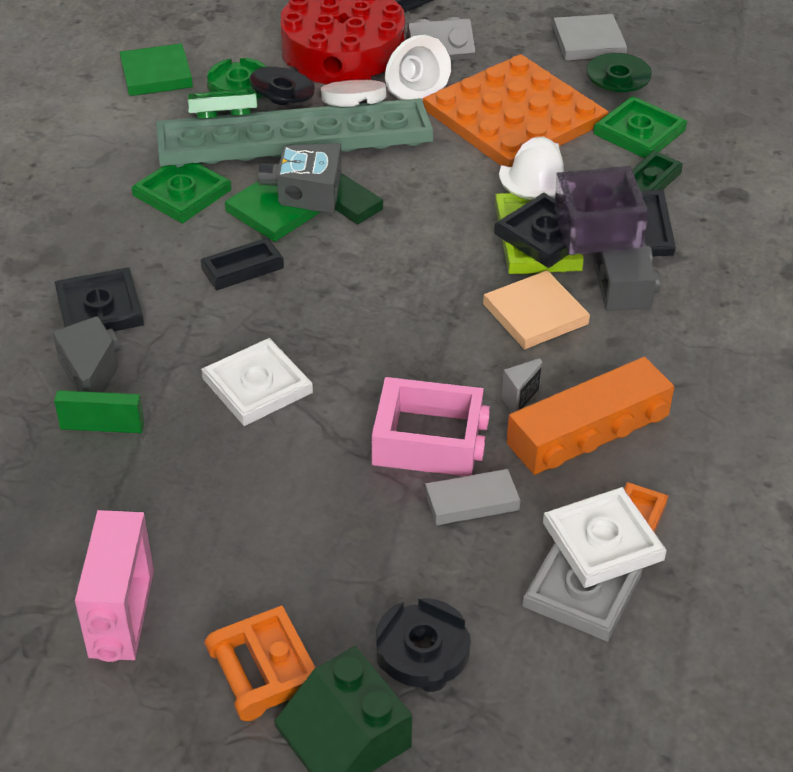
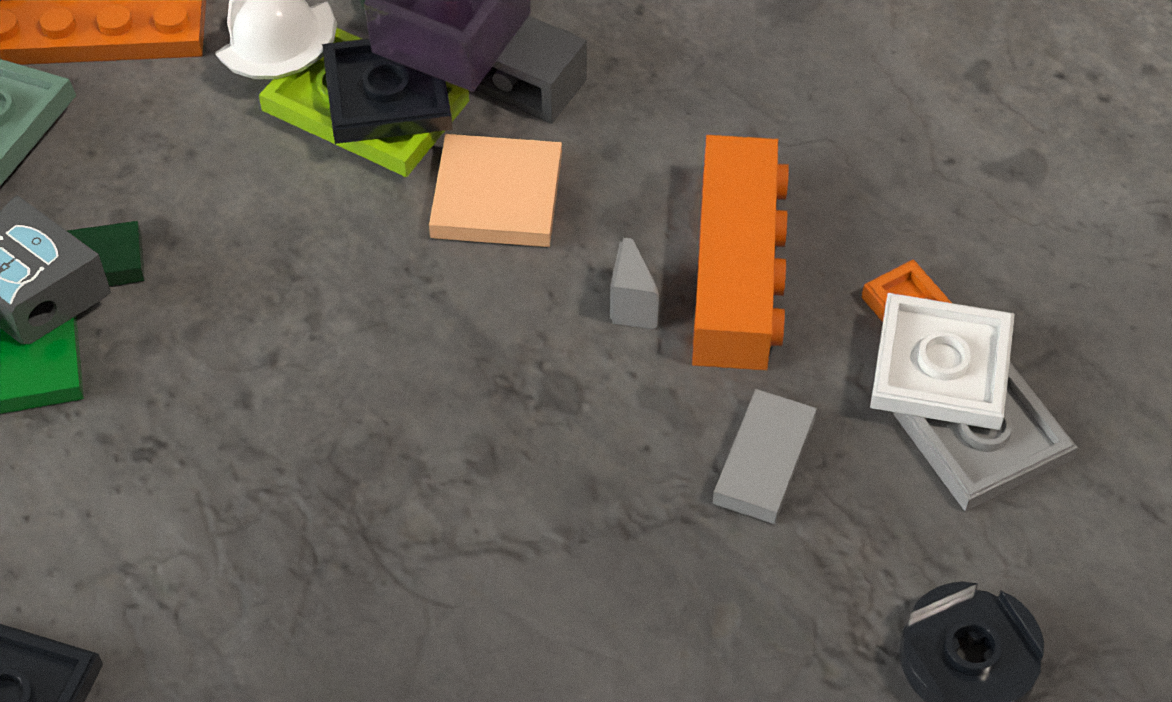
camera: 55 degrees left, 10 degrees up
black tile [200,238,284,291] -> none
white tile [202,338,313,426] -> none
bright pink window [372,377,490,476] -> none

